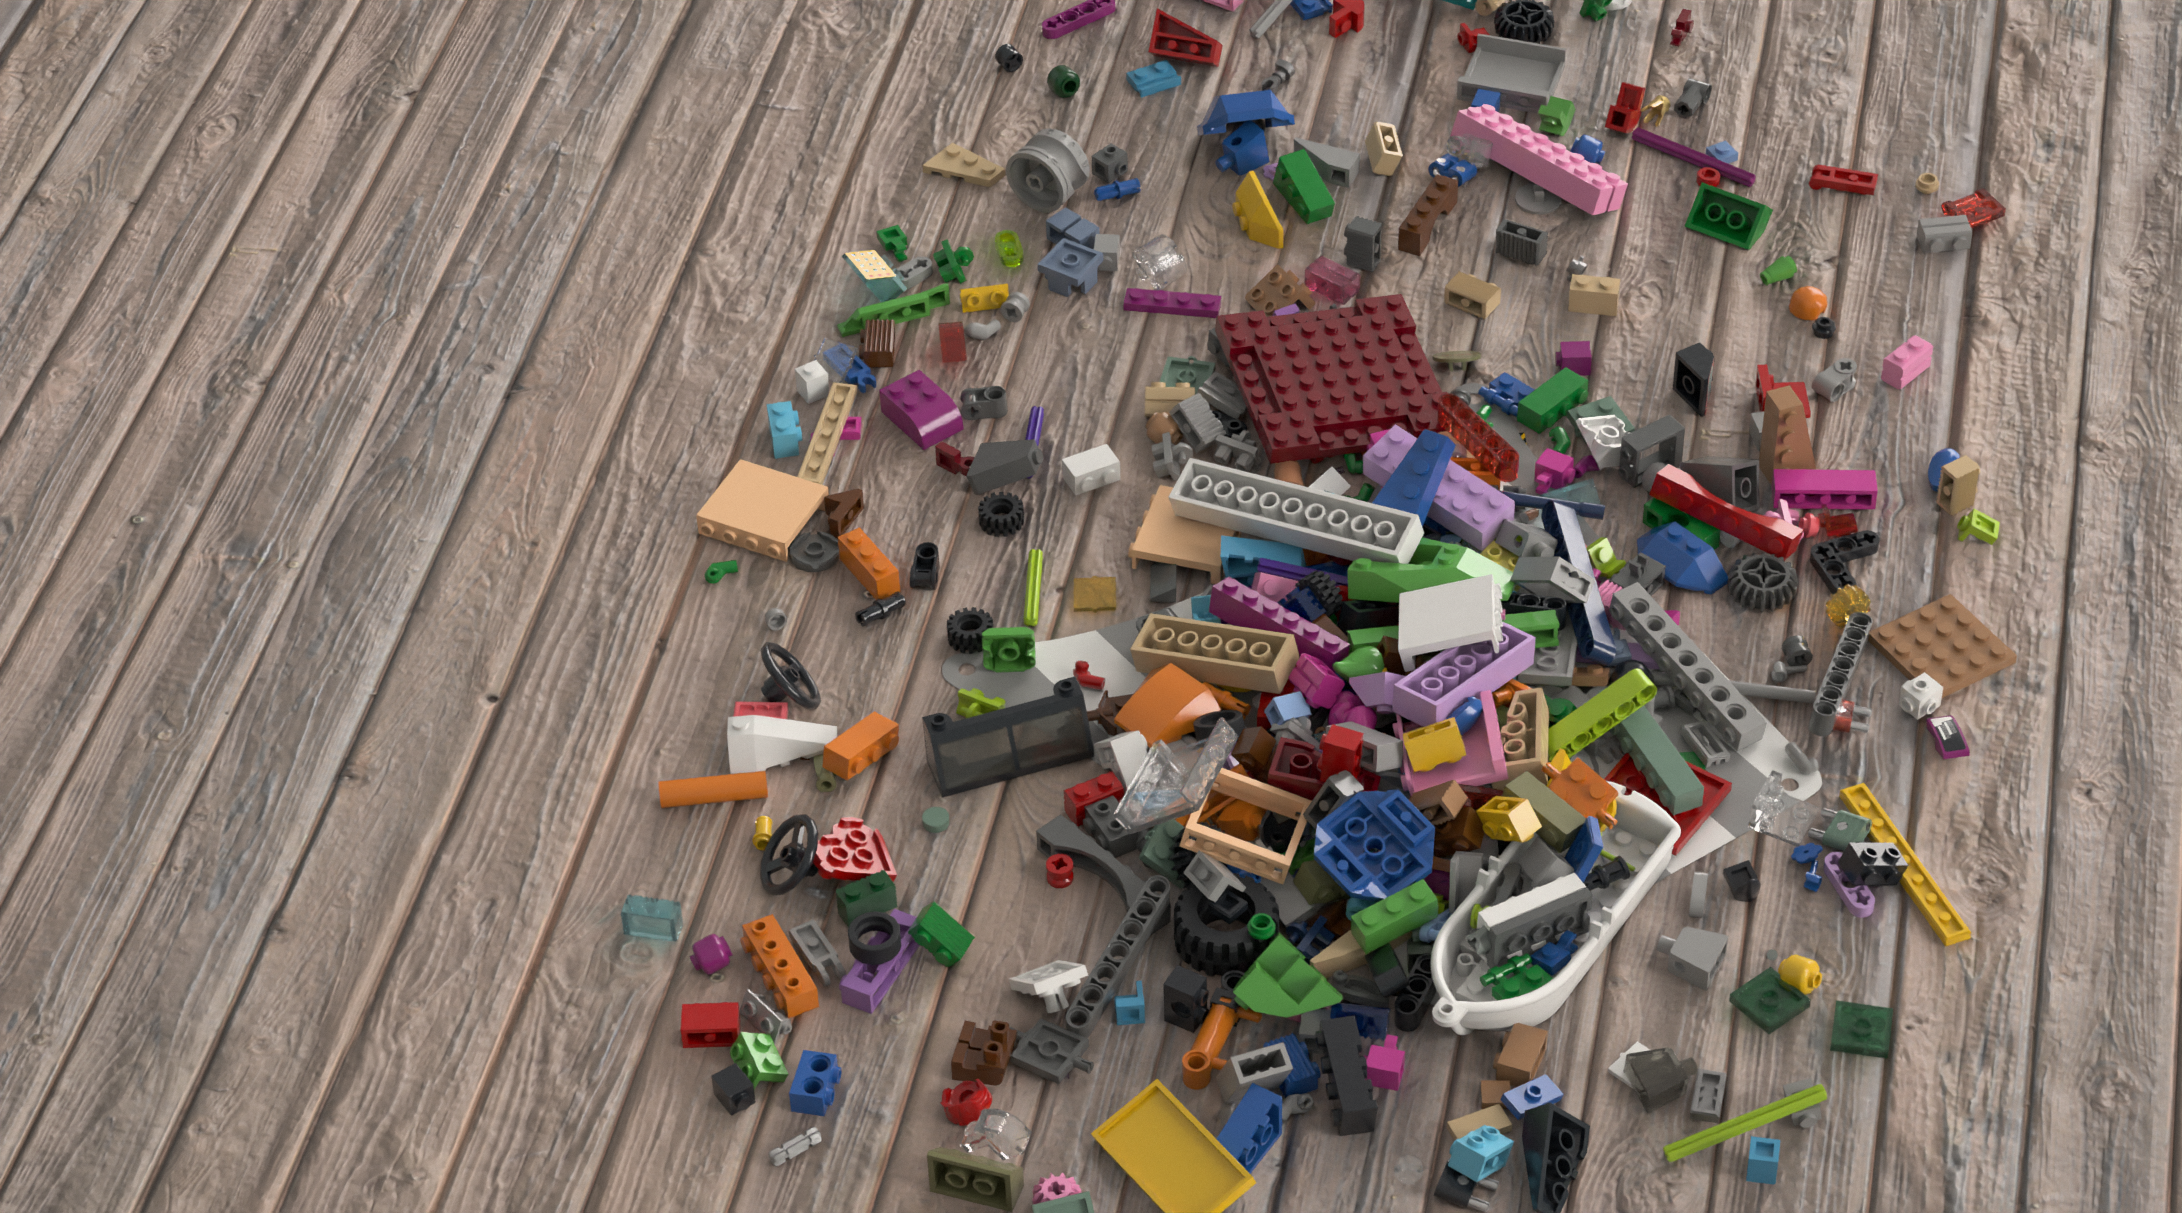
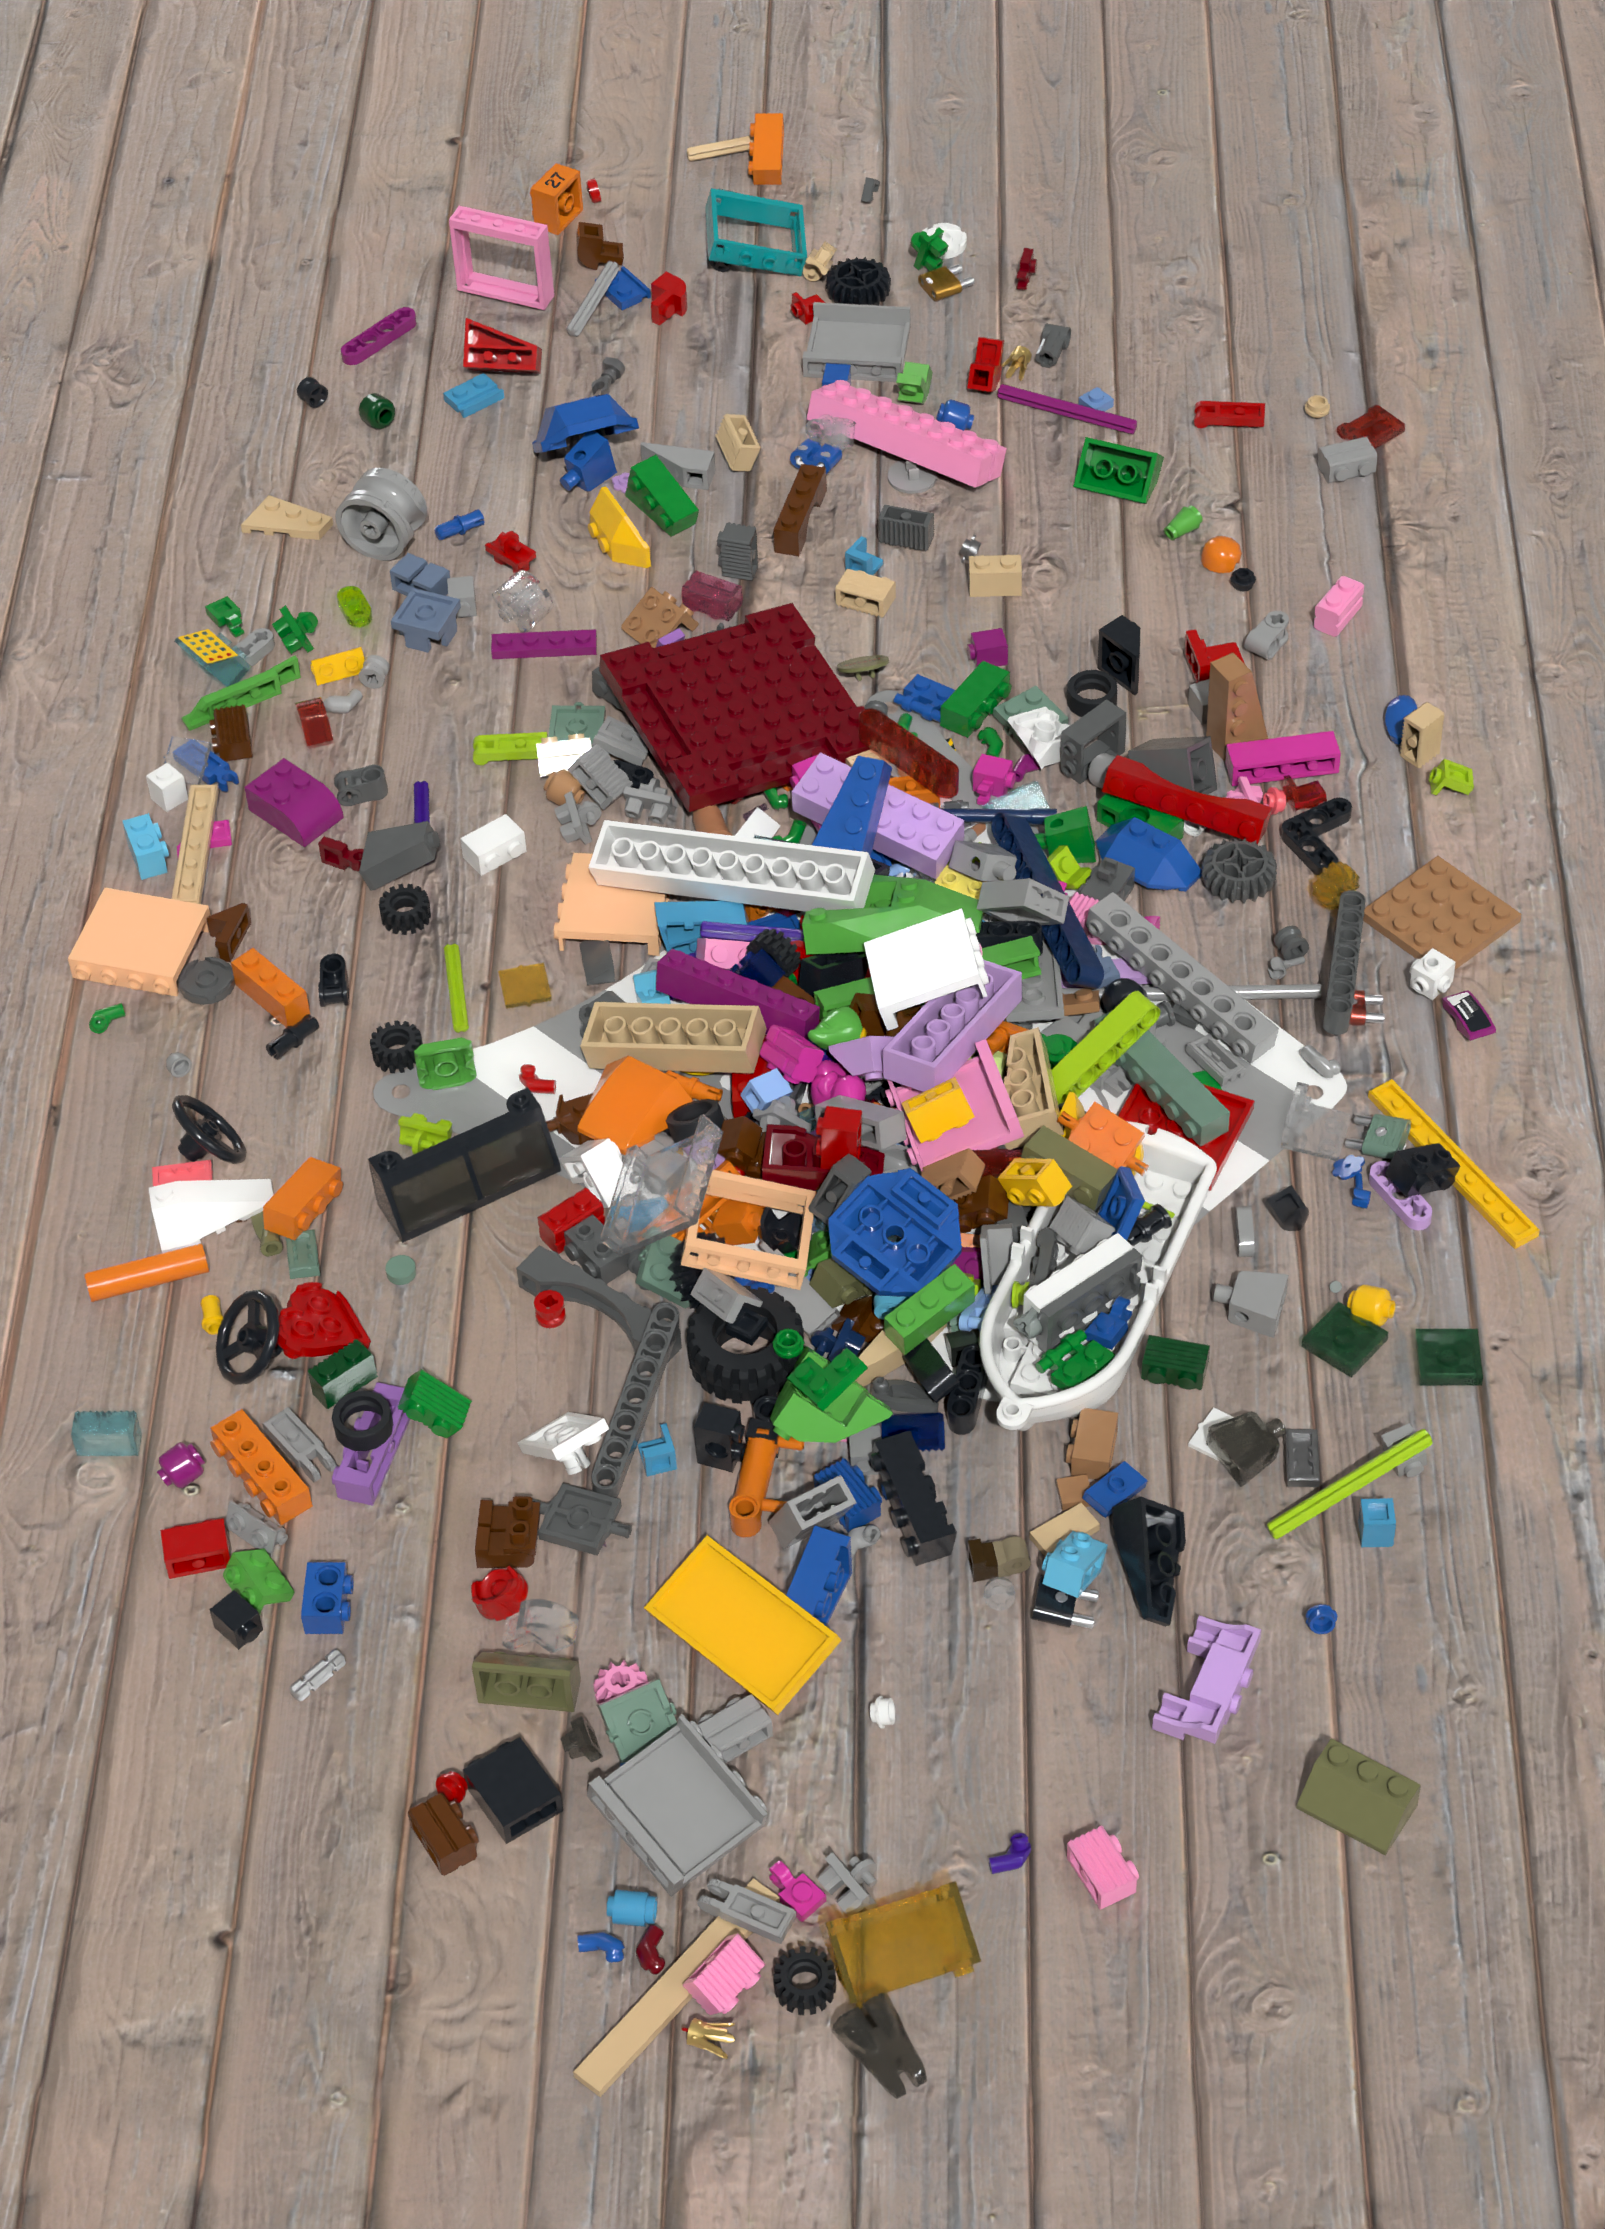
camera: 10 degrees left, 5 degrees up
dark grey brick [1091,143,1128,184] -> none
dark pink brick [1363,1034,1405,1091] -> none
blue arm [1447,696,1483,736] -> none
red tile [1696,167,1720,187] -> none
none -> sand green plate [285,1229,320,1279]
none -> lime plate [473,732,548,765]
none -> red hips [485,531,536,576]
none -> green plate [787,1348,868,1411]
none -> dark azure panel [845,536,883,575]
none -> pearl gold piece [918,264,974,301]
none -> leg [968,1536,1031,1582]
none -> green torso [1035,806,1096,863]
none -> black tyre [1067,670,1118,717]
none -> dark green brick [1141,1335,1210,1390]

